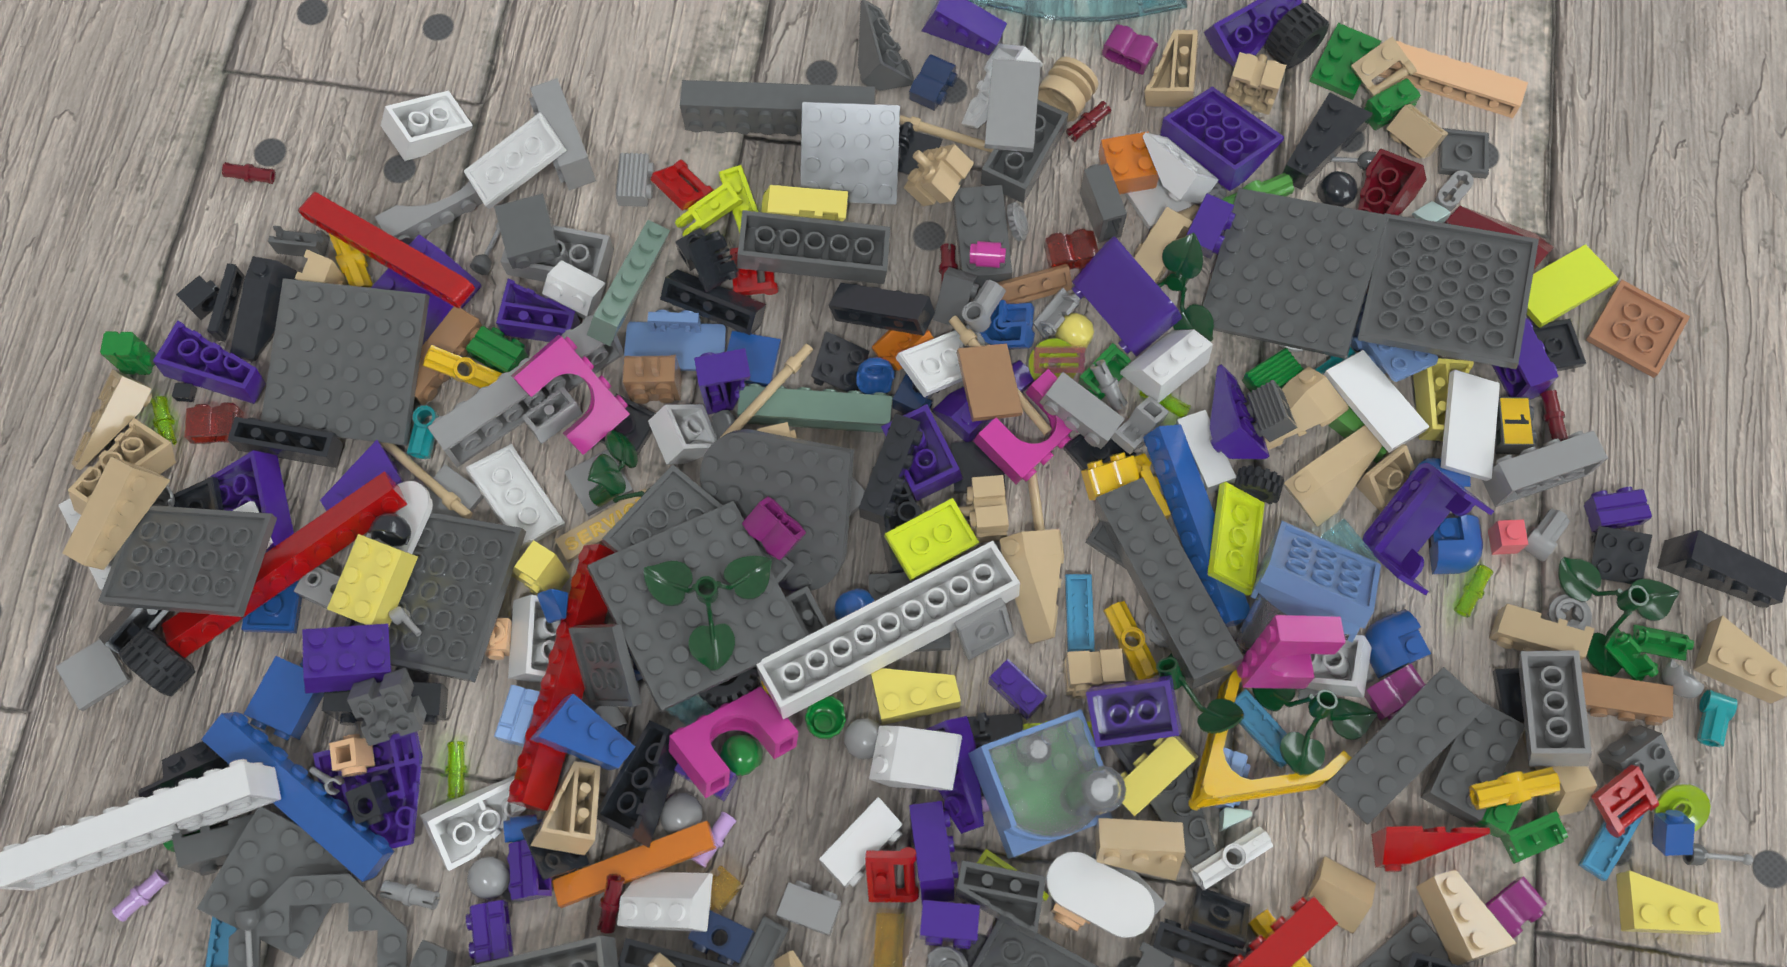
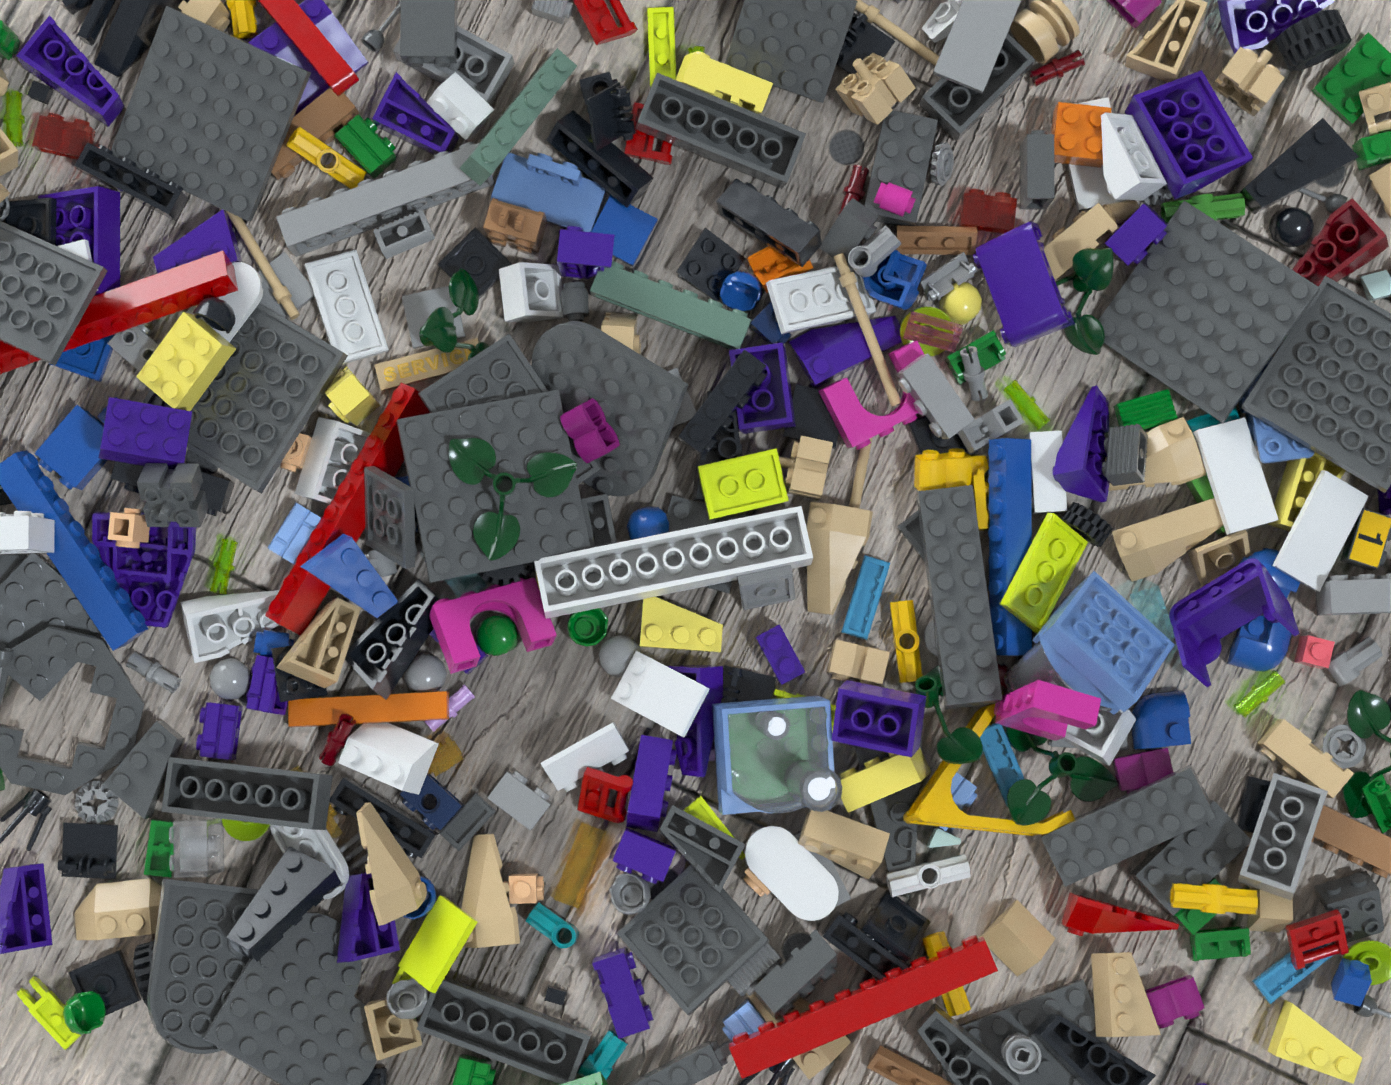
camera: 15 degrees right, 15 degrees up
light grey hand [309,767,344,795] -> none
black brick [345,779,393,826] -> none
light grey hand [389,606,422,636] -> none
teal piece [407,405,439,460] -> none
dark pink arch [511,335,630,455] -> none
blue slope [537,589,568,623] -> none
neon yellow hinge [675,182,743,236] -> none
tan bar [720,344,813,438] -> none
medium nougat tile [956,343,1023,422] -> none
white slope [1120,330,1213,403] -> none

